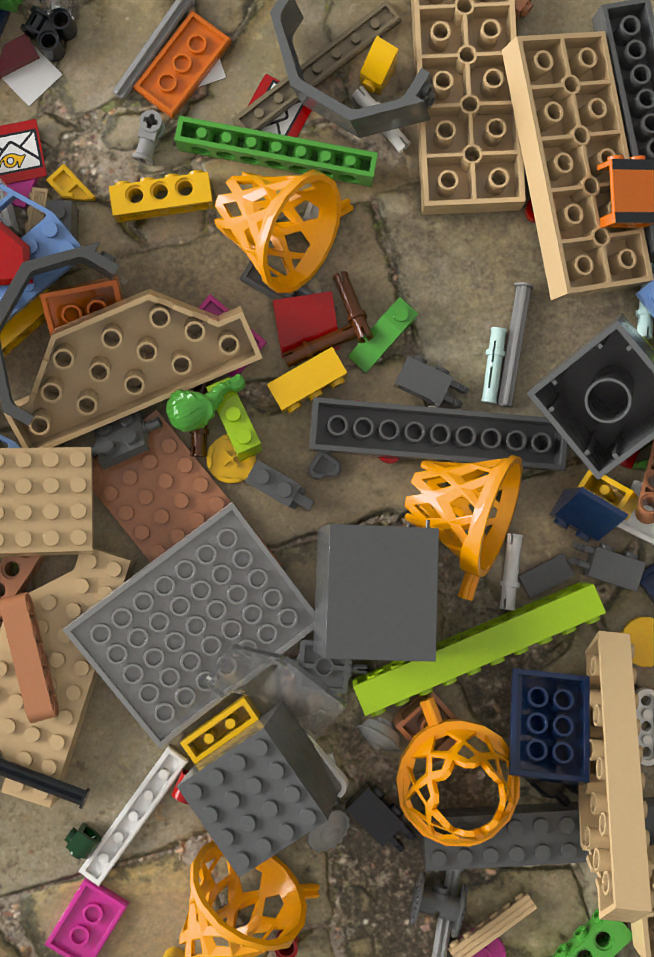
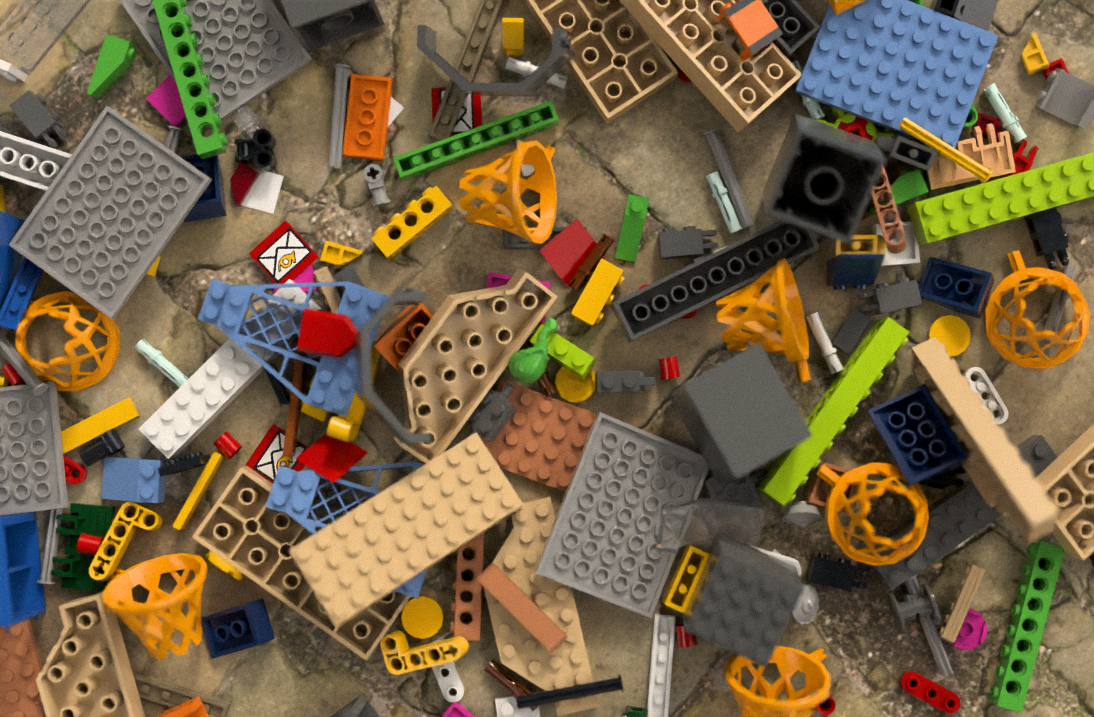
camera: 30 degrees left, 0 degrees up
dark grey tile [309,452,341,480] -> none
reddish brown pin [333,271,374,343] -> none
none -> red beam [658,356,680,380]

